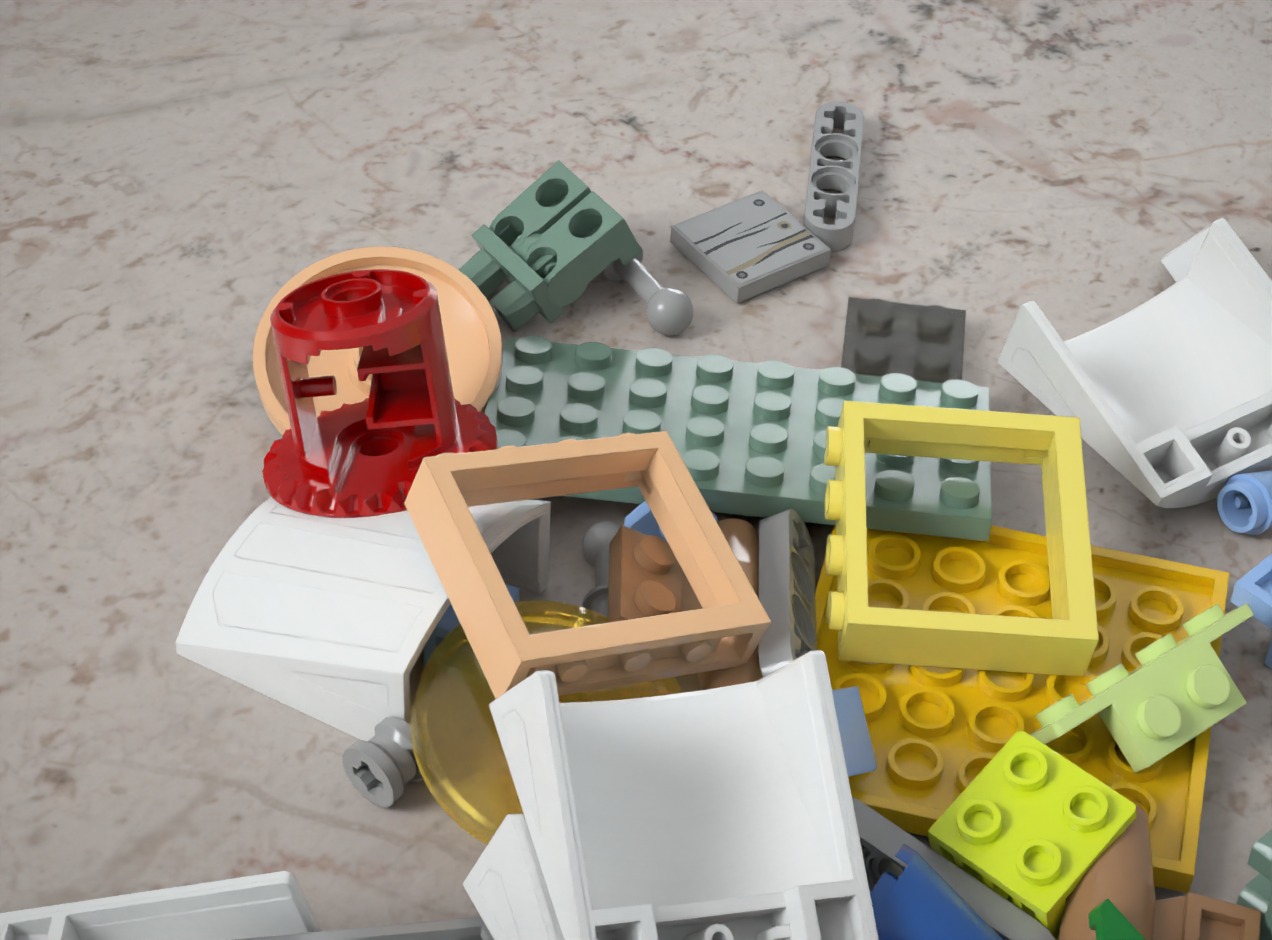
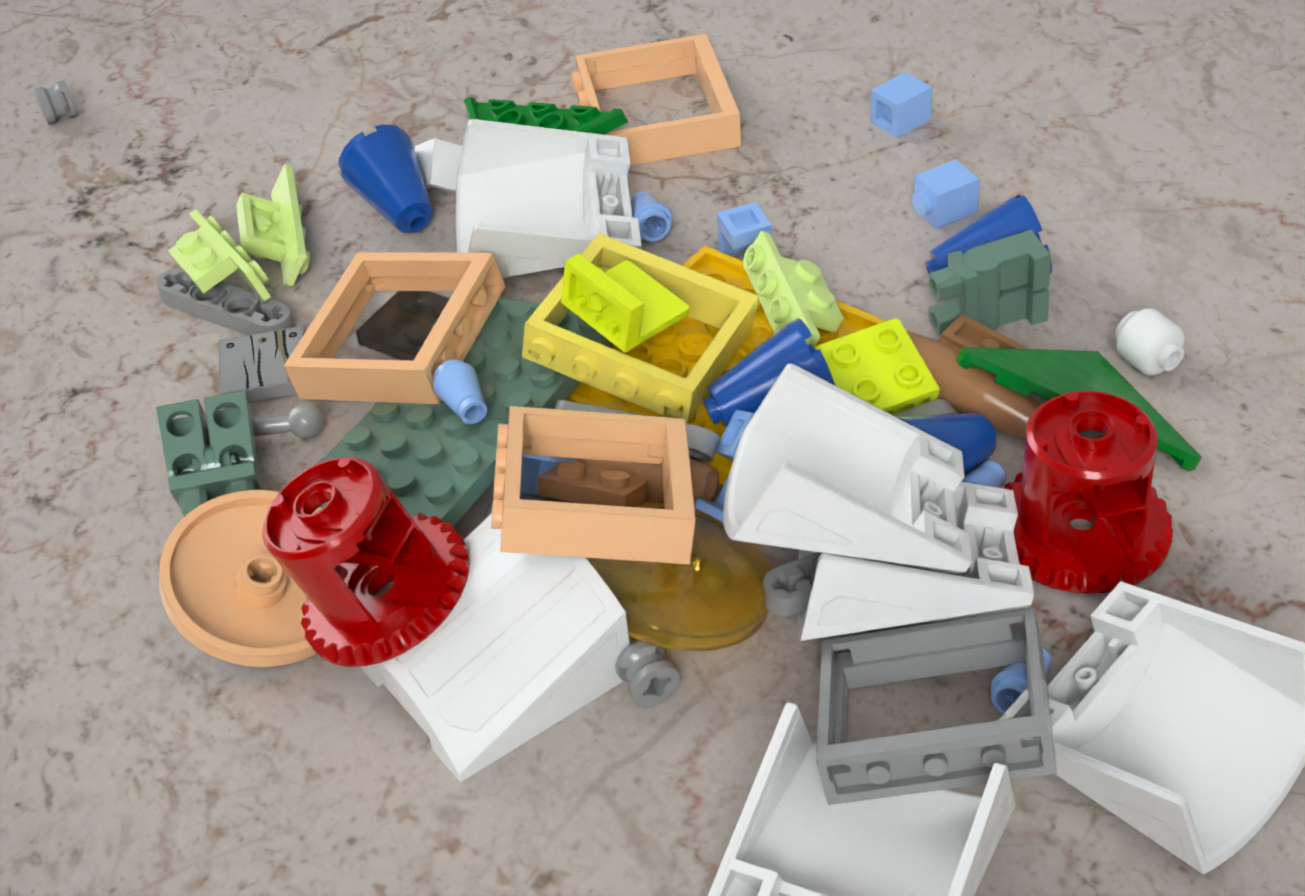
camera: 60 degrees left, 0 degrees up
none -> yellowish green bracket [168,209,271,302]
none -> yellowish green bracket [236,164,310,287]
none -> light nougat window [283,252,505,404]
none -> blue cone [338,124,433,233]
none -> light blue cone [433,359,487,424]
none -> neon yellow bracket [561,253,690,352]
none -> blue cone [702,318,835,428]

